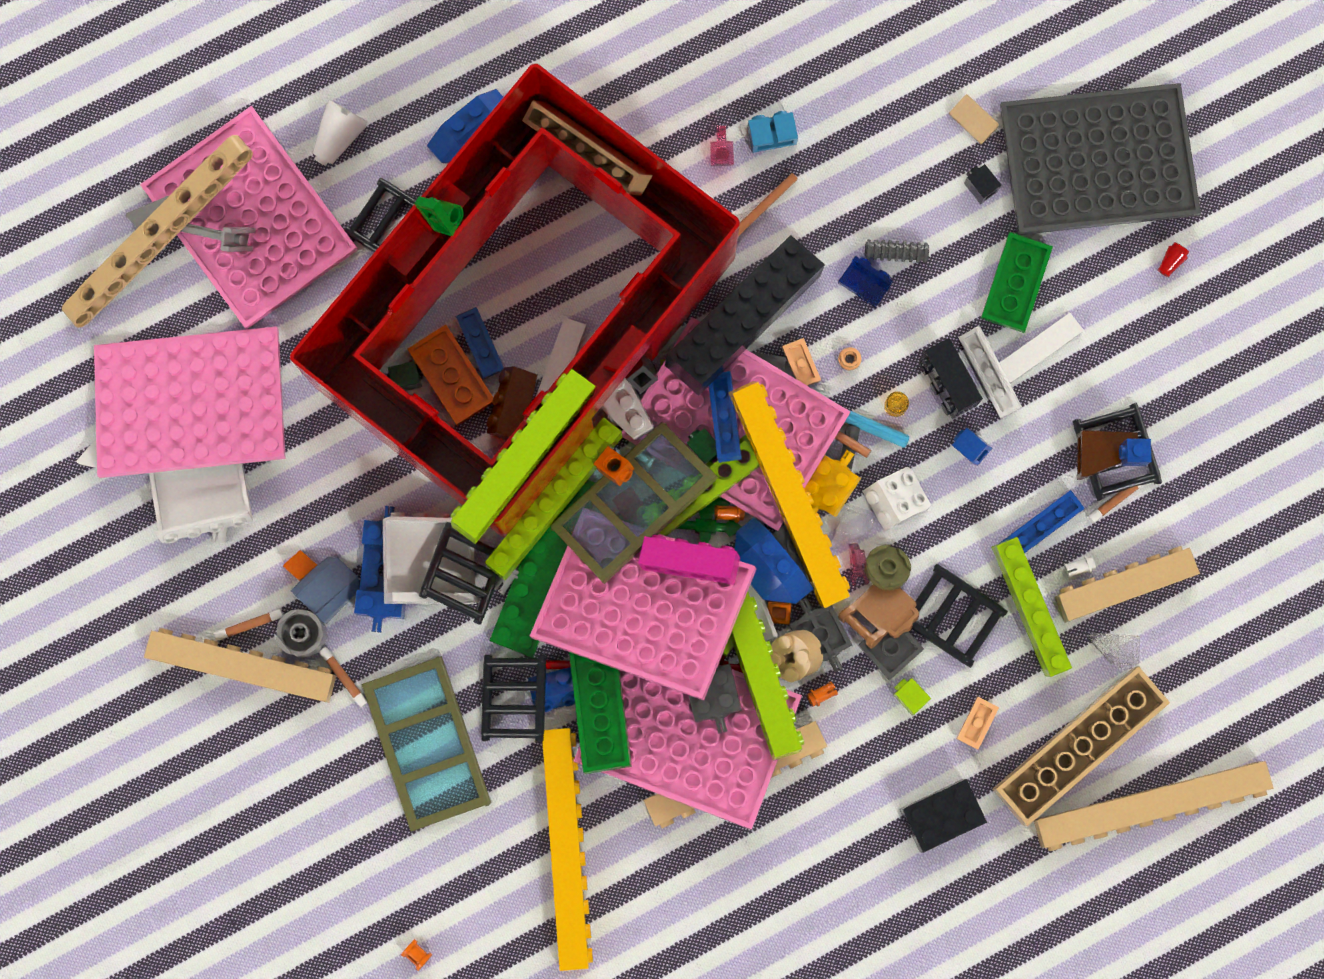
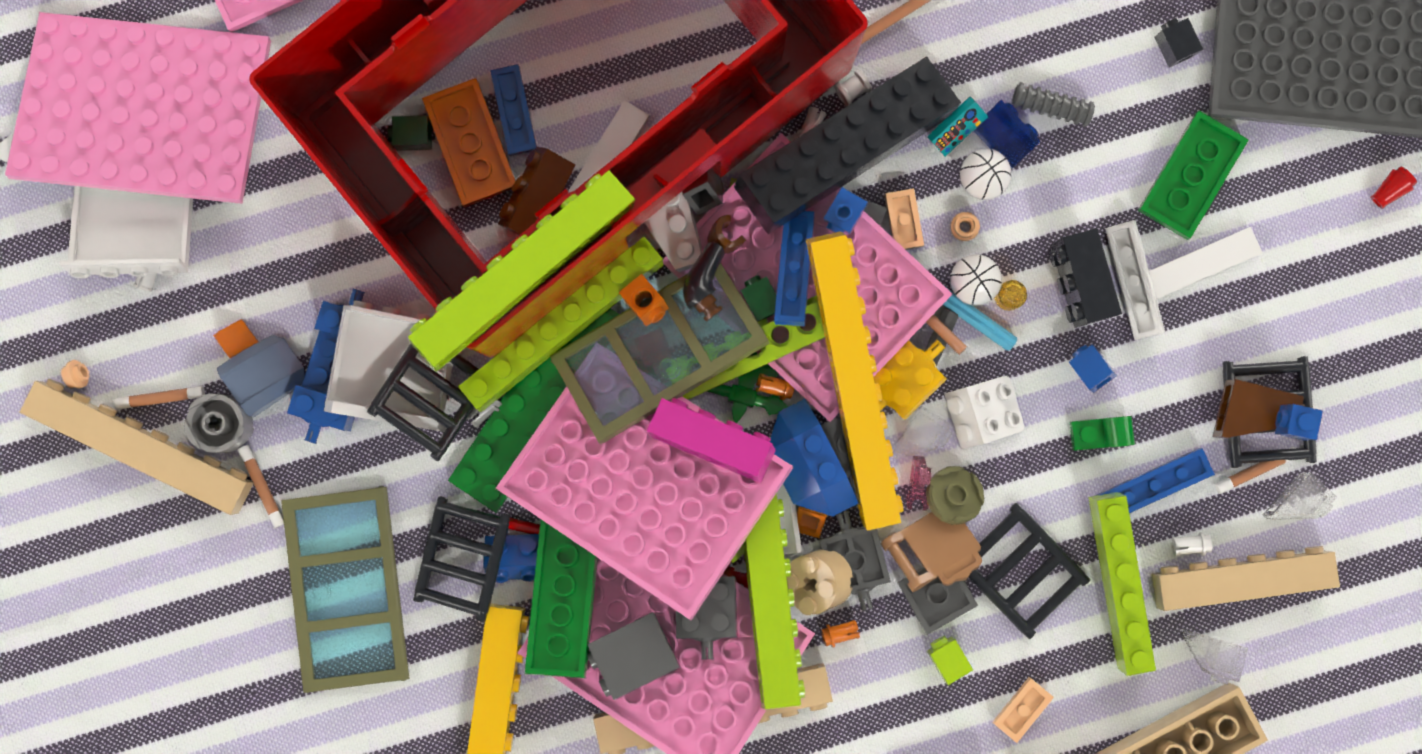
camera: 10 degrees right, 5 degrees up
none -> light nougat plate [61,360,89,389]
none -> dark grey brick [587,612,681,700]
none -> piece [683,215,746,322]
none -> white pin [797,107,826,137]
none -> blue brick [824,187,868,235]
none -> white bush [834,69,872,106]
none -> teal tile [927,96,988,157]
none -> white piece [950,254,1002,306]
none -> white piece [960,149,1012,200]
none -> green plate [1070,416,1135,451]
none -> clear slope [1262,472,1337,520]

